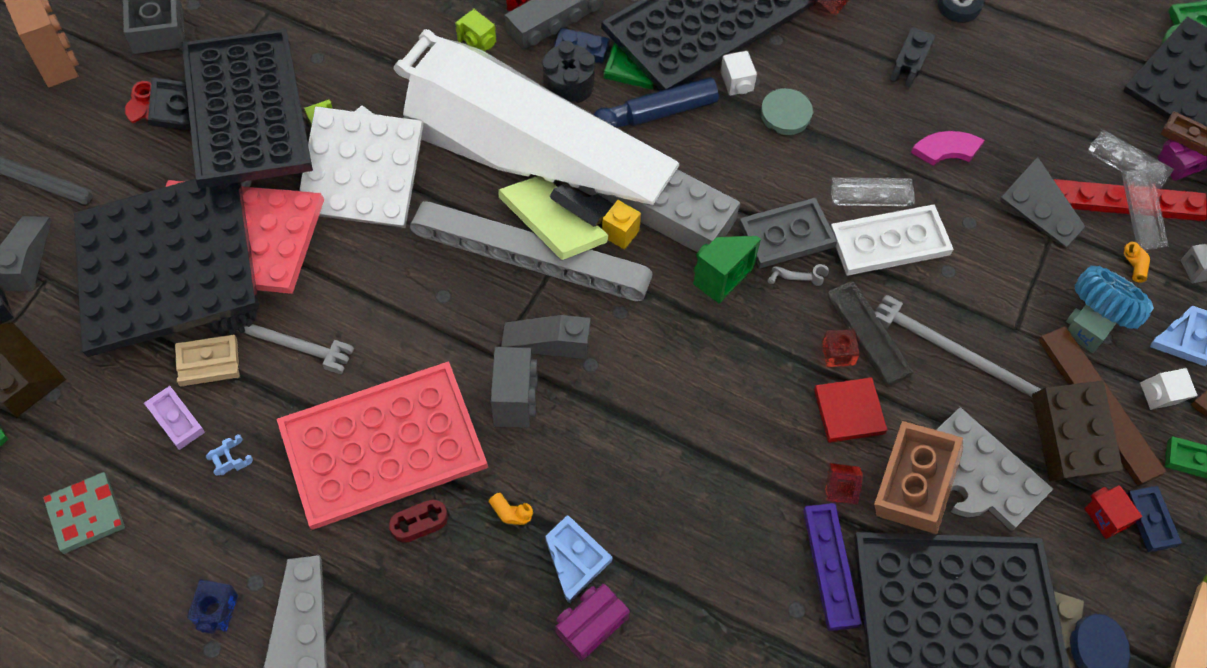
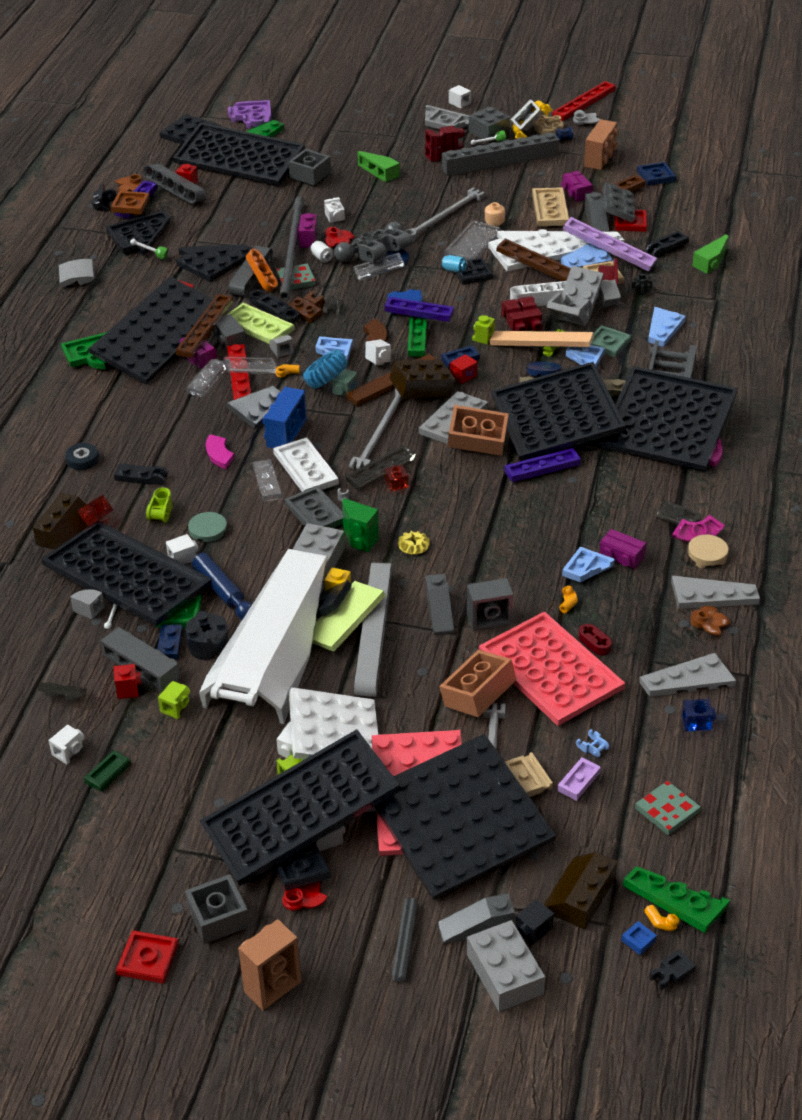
camera: 100 degrees left, 20 degrees down
red tile [814,377,887,443] -> none
clear red plate [825,463,863,505] -> none
none -> lime piece [146,488,173,523]
none -> blue brick [263,387,307,448]
none -> light yellow gear [398,531,429,554]
none -> nougat brick [439,650,517,717]

